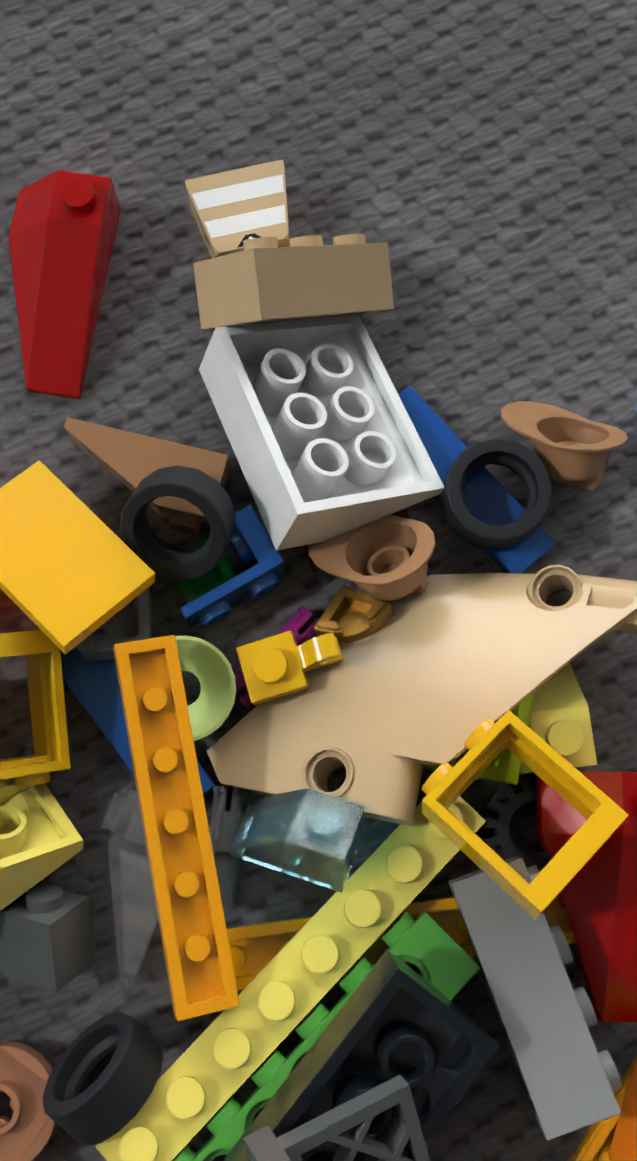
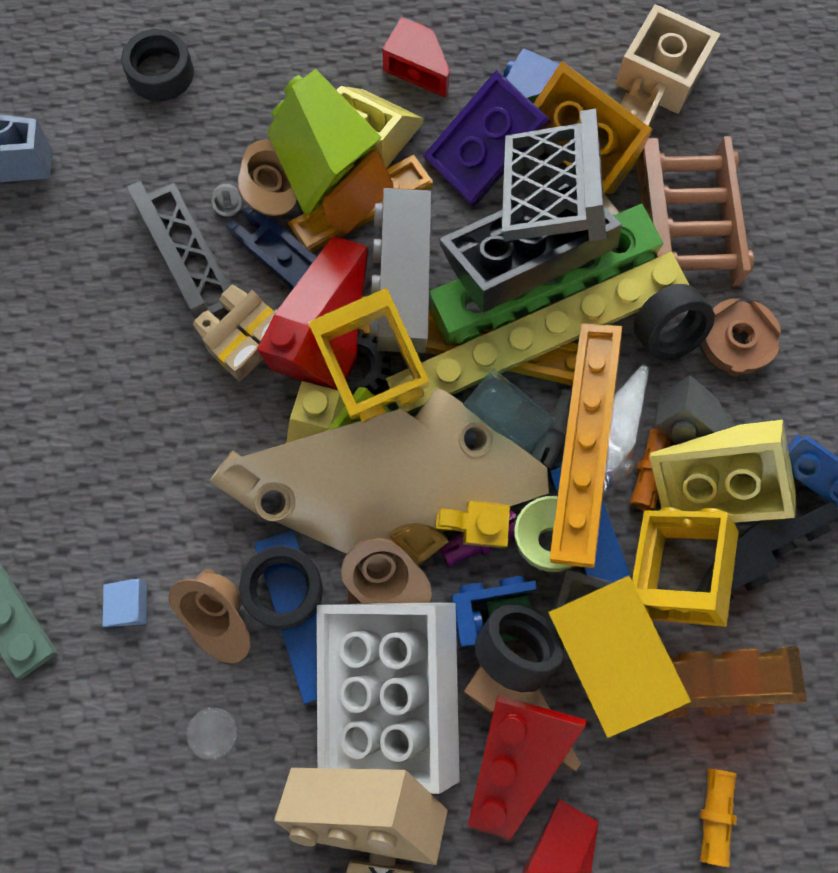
camera: 160 degrees left, 5 degrees down
none -> clear piece [187,708,239,760]
none -> red wing [467,695,586,840]
none -> orange pin [629,428,673,511]

